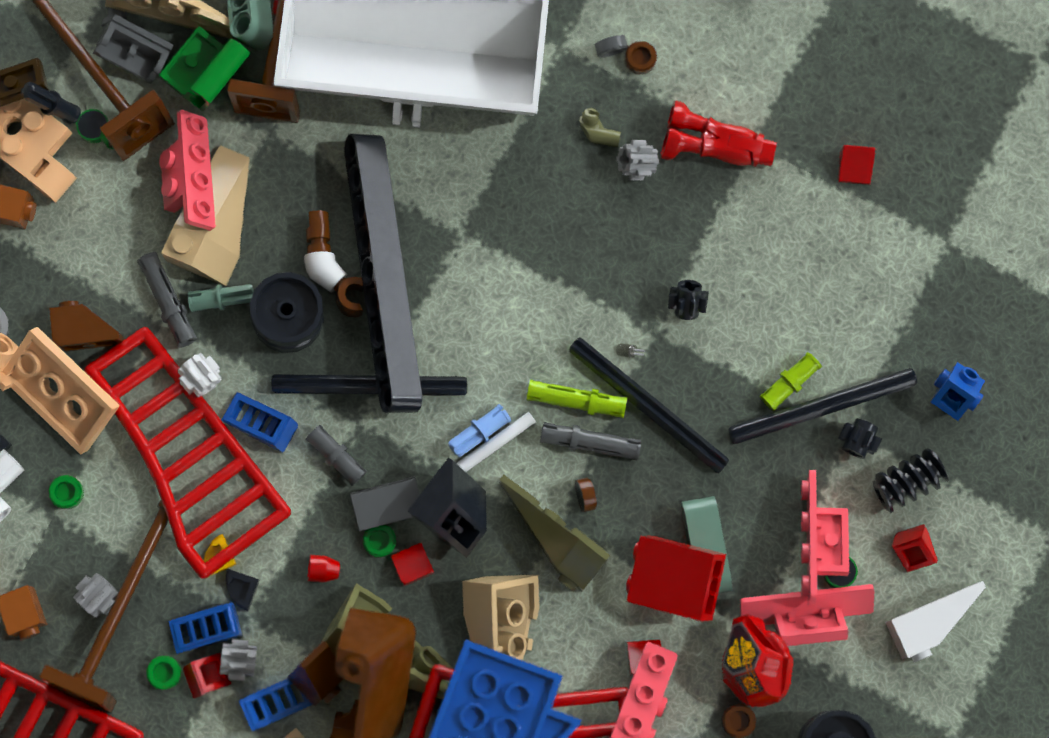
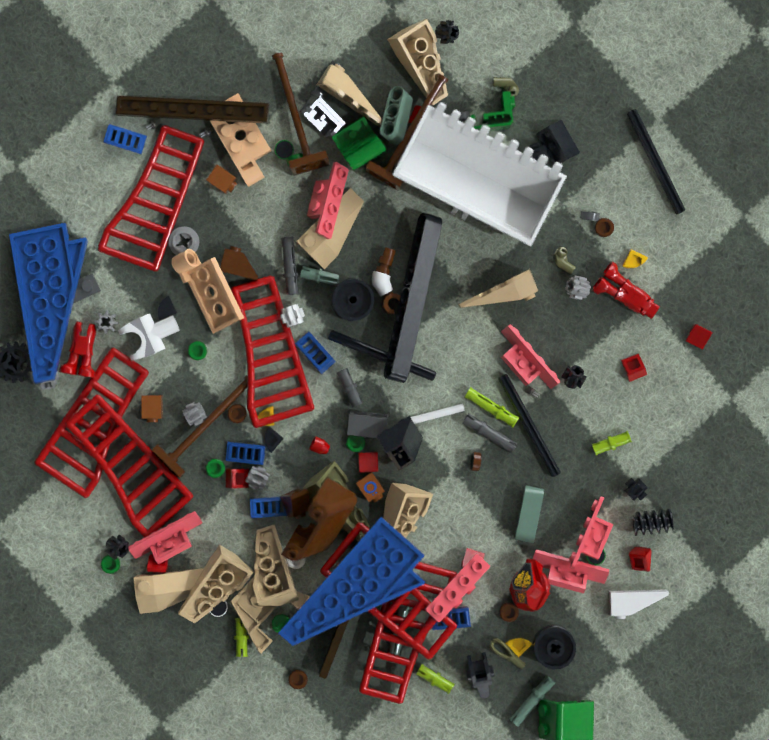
camera: 30 degrees right, 10 degrees up
black axle [20,82,81,125] -> none
light blue axle [448,404,511,457] -> none
olive wedge [499,474,610,592] -> none
red brick [626,536,726,621] -> none
black axle [728,368,917,444] -> none
blue brick [931,362,985,421] -> none
none -> reddish brown tile [227,404,247,423]
none -> dark orange brick [356,472,385,503]
none -> tan wedge [458,270,538,308]
none -> coral bracket [501,324,560,389]
none -> red slope [621,353,647,382]
none -> yellow tile [622,249,648,268]

